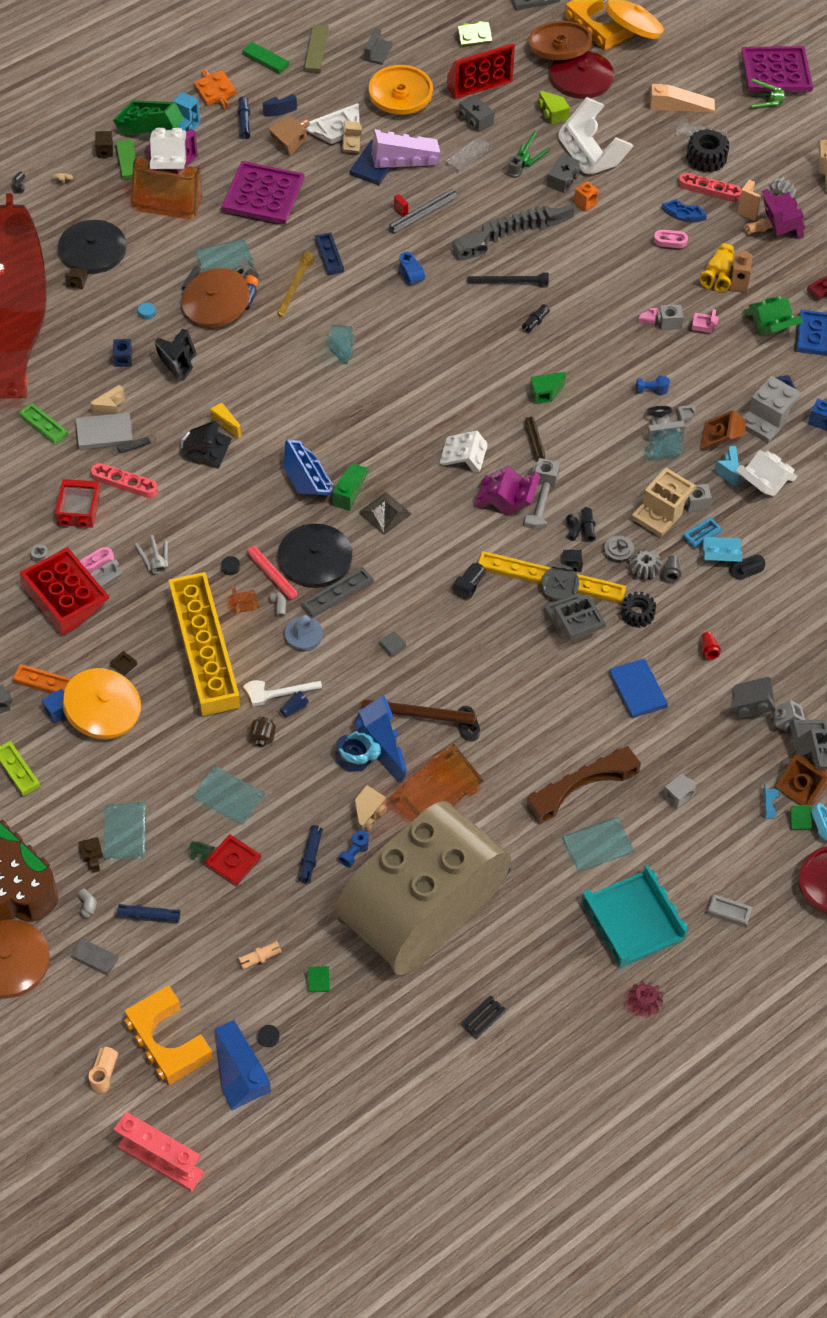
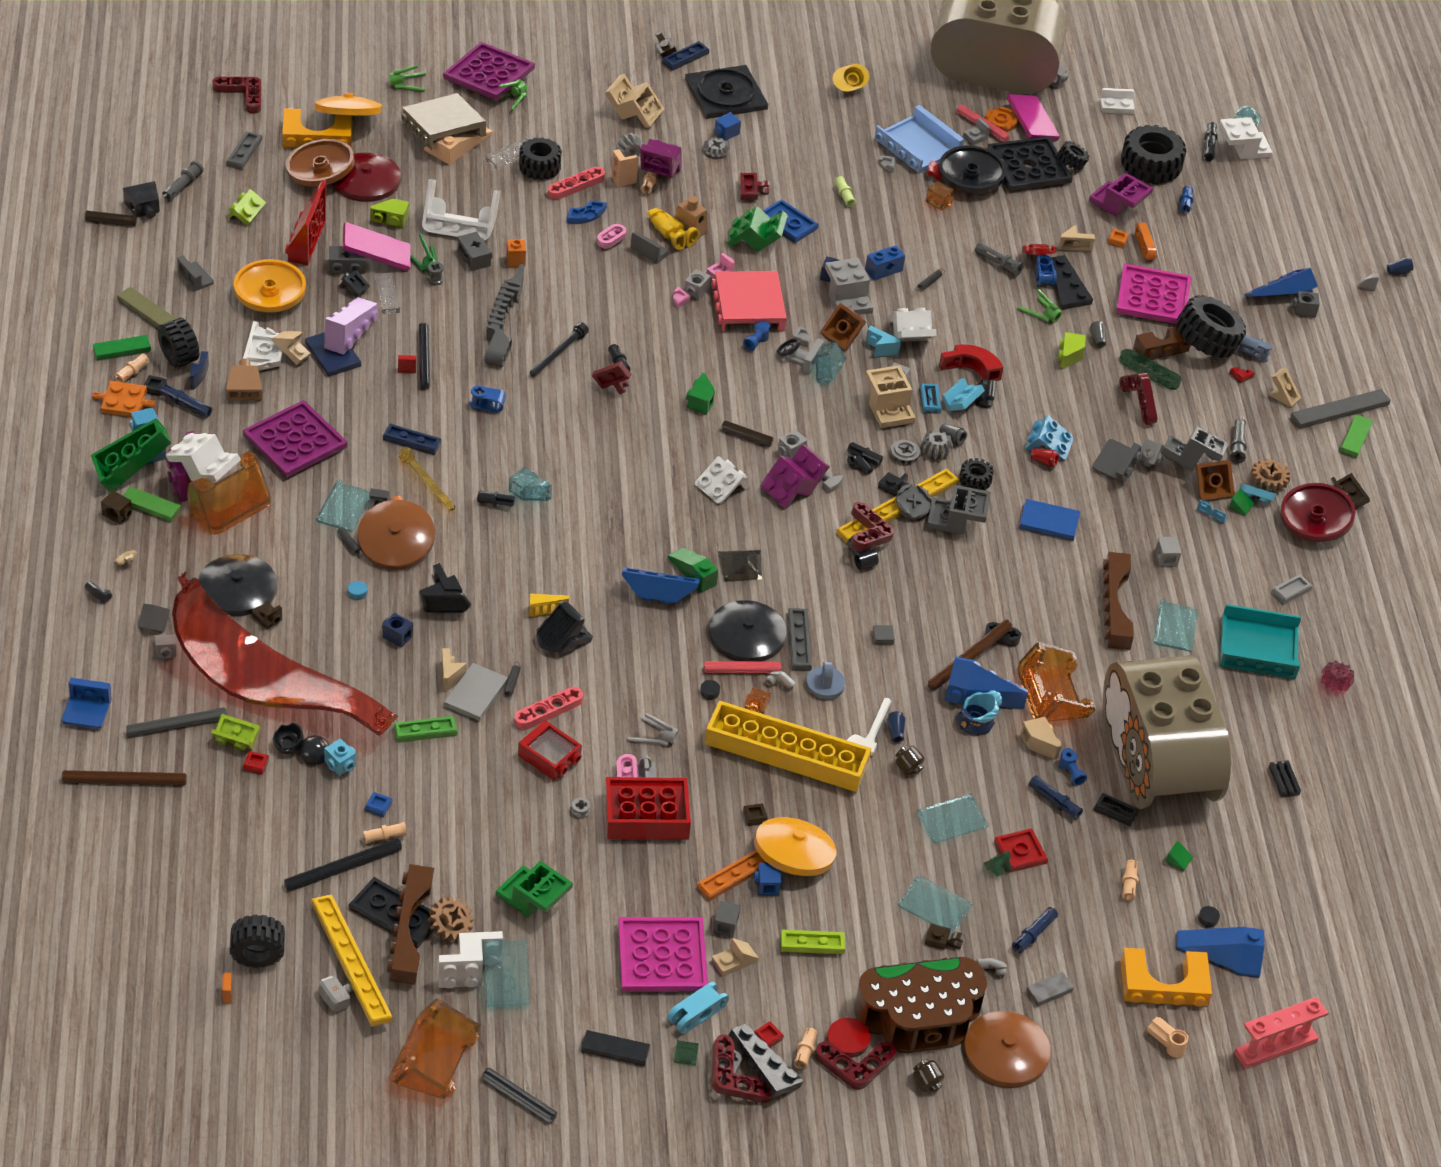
camera: 60 degrees left, 10 degrees down
none -> light nougat pin [115,354,150,382]
none -> black tile [144,375,167,396]
none -> black tyre [158,317,200,368]
none -> black bracket [339,270,370,297]
none -> tile [343,222,410,271]
none -> bright green plant [389,65,426,92]
none -> panel [401,93,487,150]
none -> black axle [477,490,515,507]
none -> dark red plate [592,361,632,394]
none -> dark grey panel [630,231,669,264]
none -> coral panel [712,271,787,332]
none -> dark red beam [850,502,895,551]
none -> red arch [939,344,1004,381]
none -> dark azure bracket [1025,415,1074,461]
none -> black tile [1094,793,1139,827]

